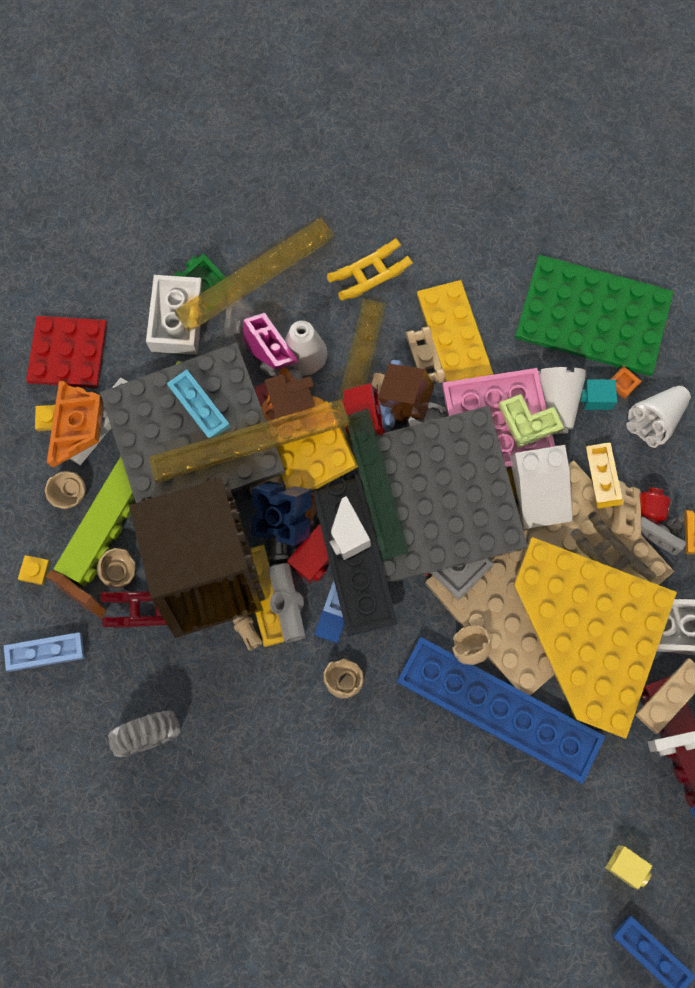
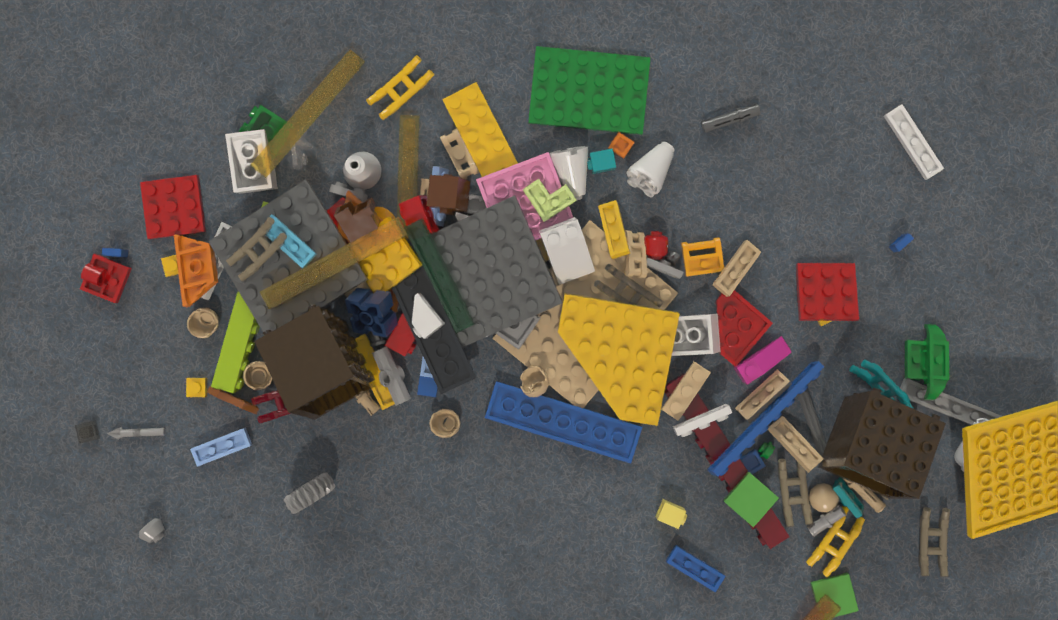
camera: 10 degrees left, 15 degrees up
dark pink slope [243,313,297,370] -> none
none -> dark tan piece [226,217,287,281]

